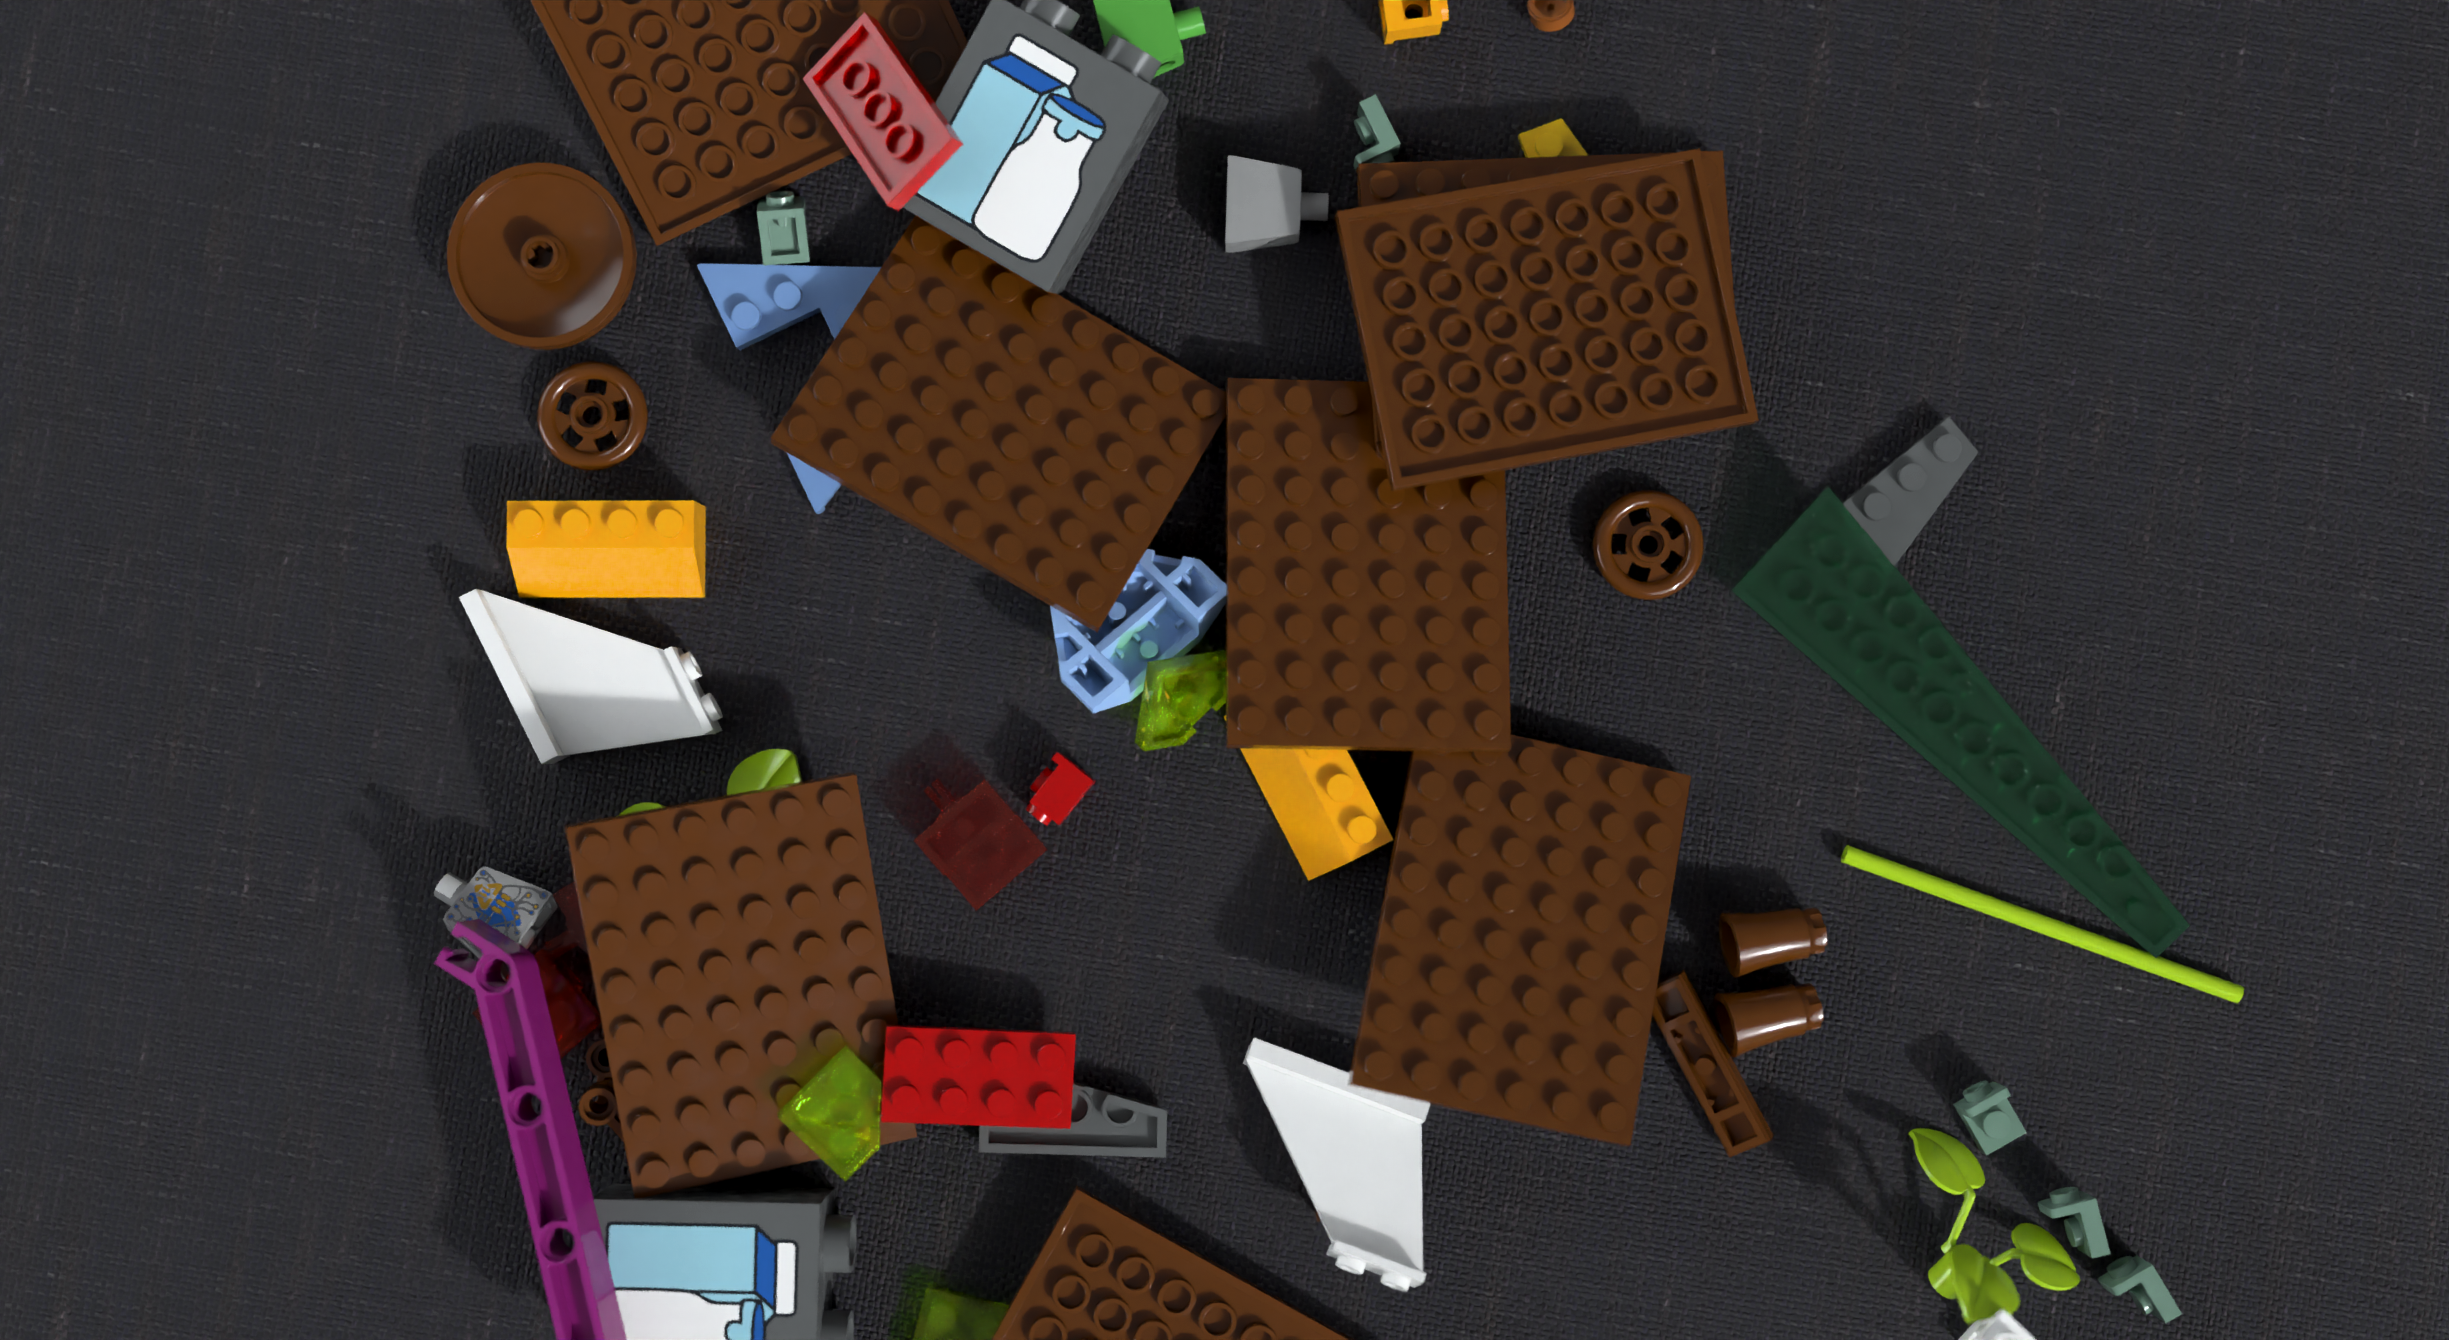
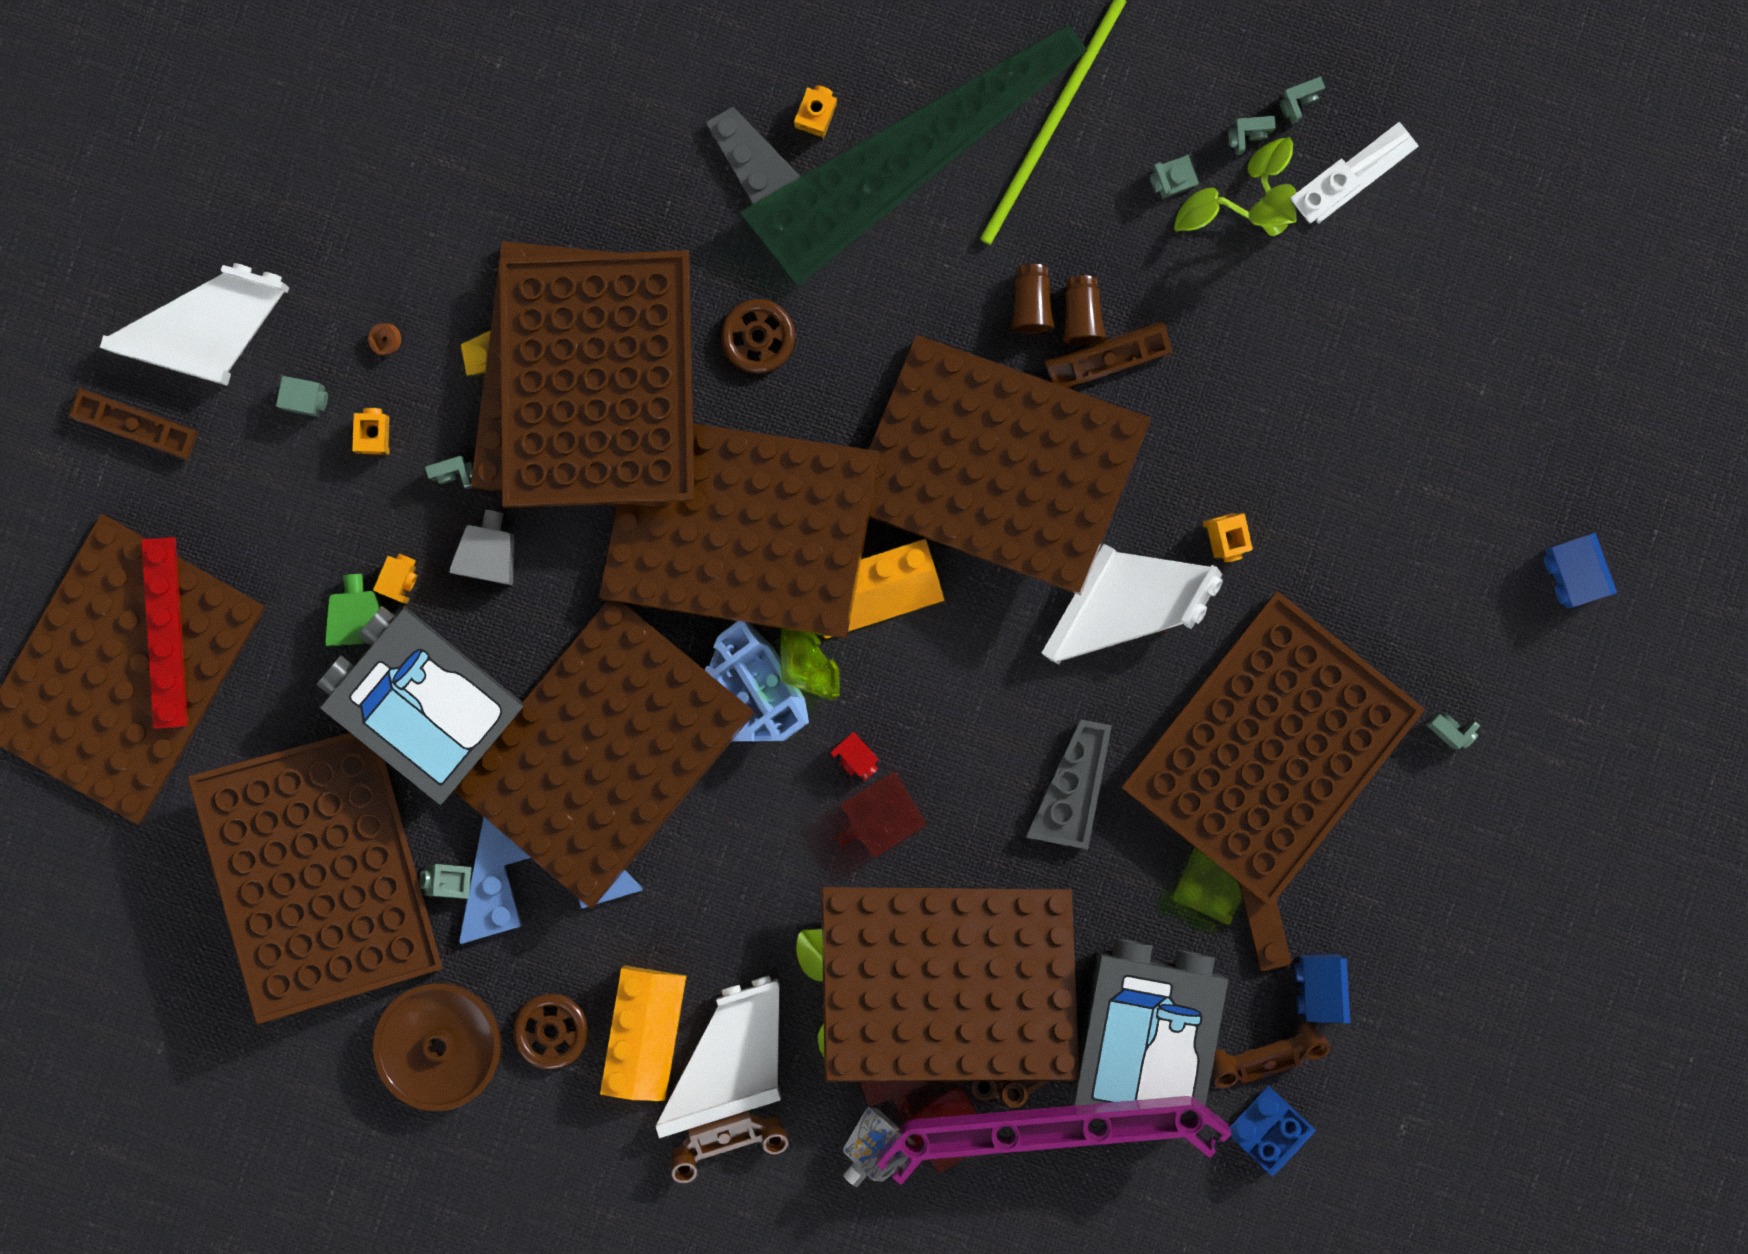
camera: 80 degrees left, 0 degrees up
clear neon green plate [777,1045,881,1182] -> none
plate [802,12,963,211] -> none
red plate [881,1025,1076,1129] -> none
none -> light orange brick [373,553,417,604]
none -> reddish brown plate [671,1110,788,1183]
none -> light orange brick [794,85,837,138]
none -> light orange brick [1203,513,1253,562]

